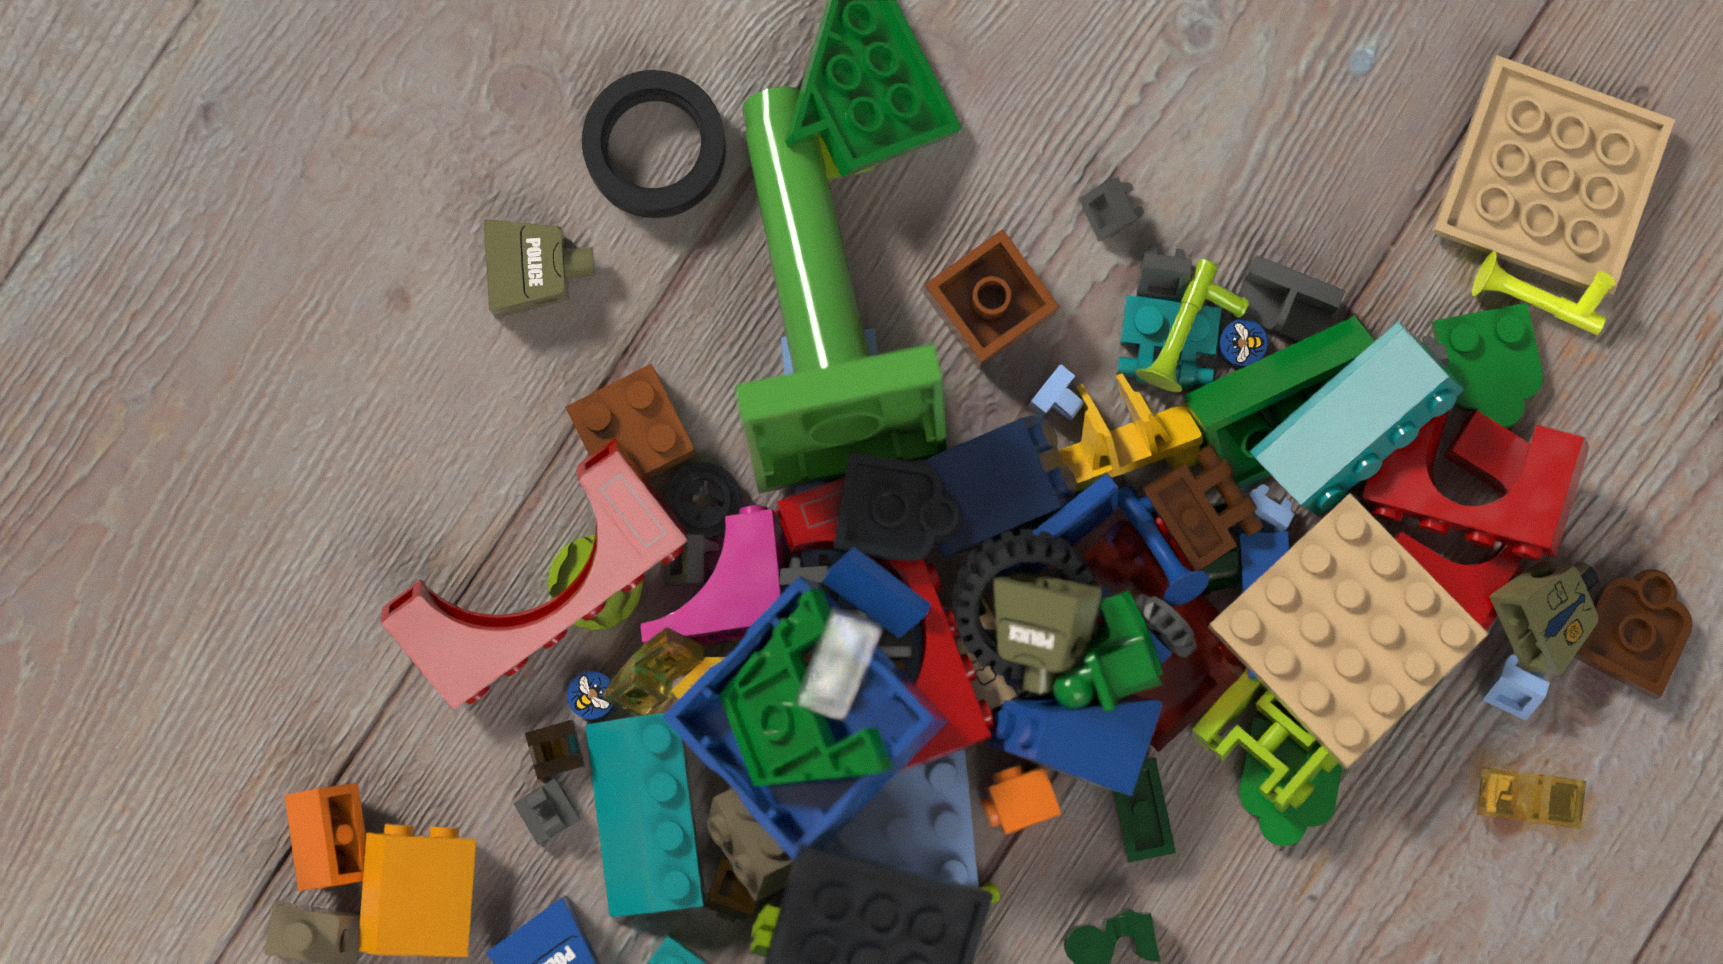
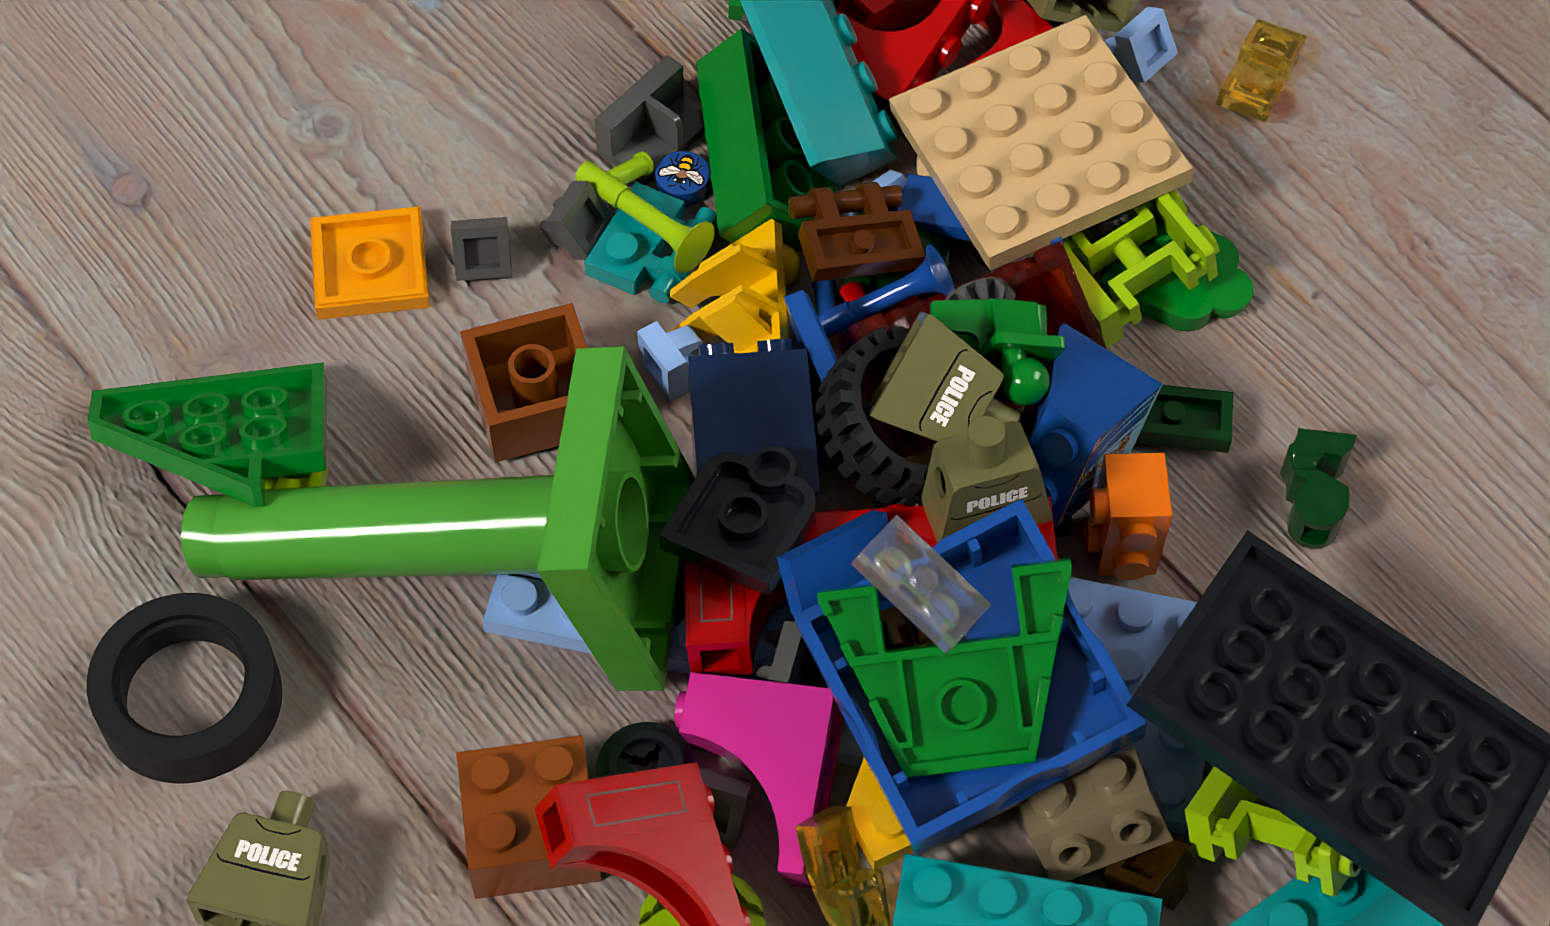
camera: 70 degrees left, 25 degrees down
none -> light orange tile [310,206,430,319]
none -> olive torso [921,416,1052,543]

